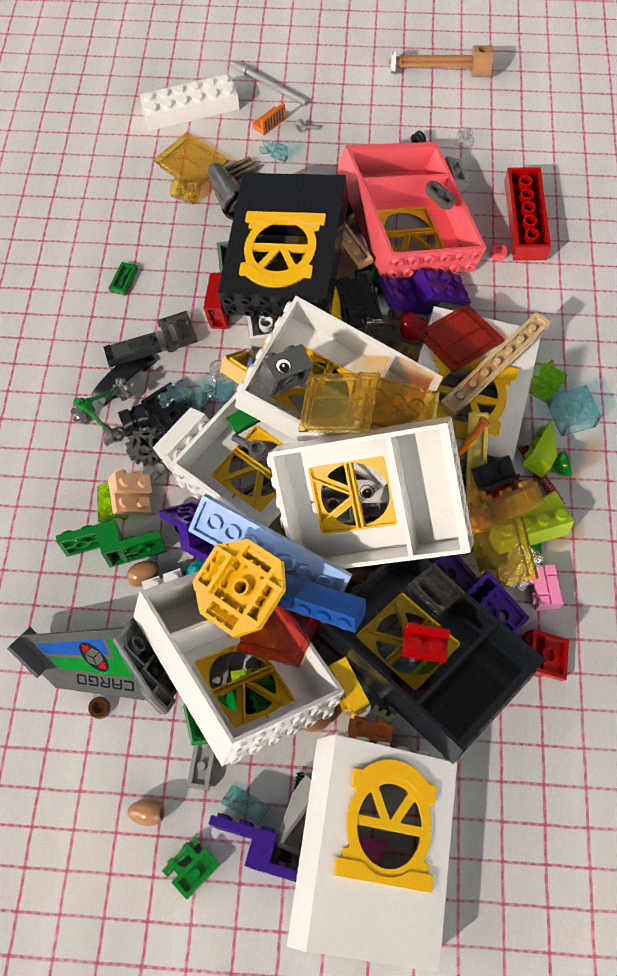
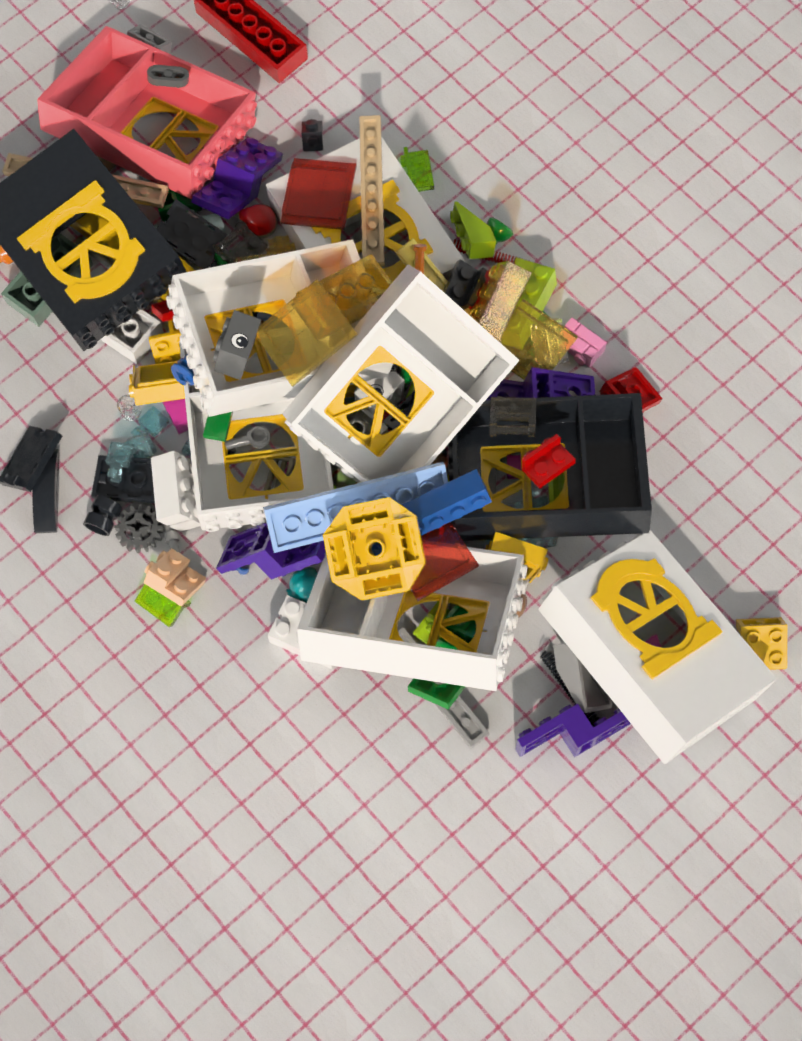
camera: 45 degrees left, 5 degrees up
dark grey piece [7,618,177,715] -> none
green bracket [56,520,167,567] -> none
dark grey plant [71,377,132,446] -> none
reddish brown tile [88,697,111,719] -> none
medium nougat animal [127,561,159,587] -> none
medium nougat animal [128,798,165,826] -> none
clear smoke plate [157,311,198,352] -> none
green plate [162,837,221,900] -> none
red window [203,272,230,329] -> none
clear light blue slope [221,784,270,827] -> none
orange plate [348,716,393,745] -> none
olive tile [372,703,397,722] -> none
black bush [410,130,426,143] -> none
coral tile [490,243,508,261] -> none
clear light blue brick [547,385,602,436] -> none
none -> black bracket [301,119,323,152]
none -> yellow bracket [736,617,787,670]

